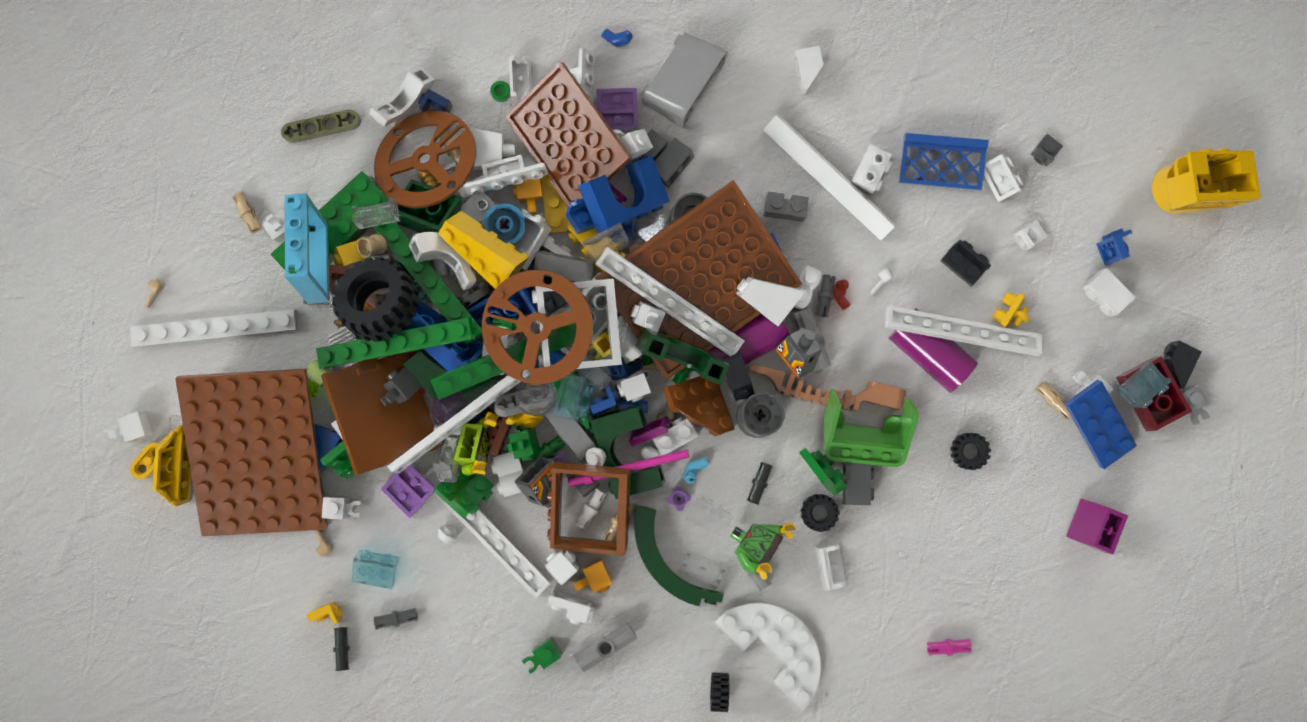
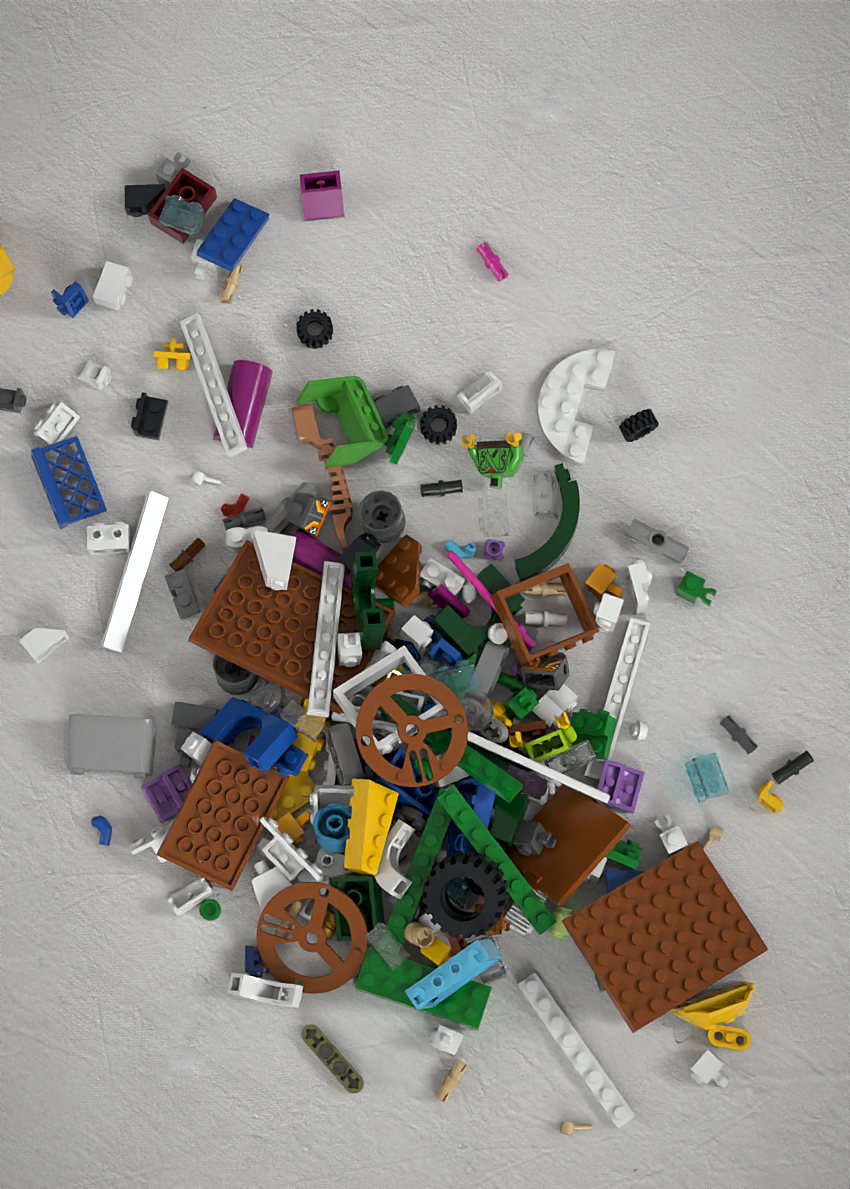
camera: 110 degrees left, 10 degrees down
none -> reddish brown axle [169,538,205,572]

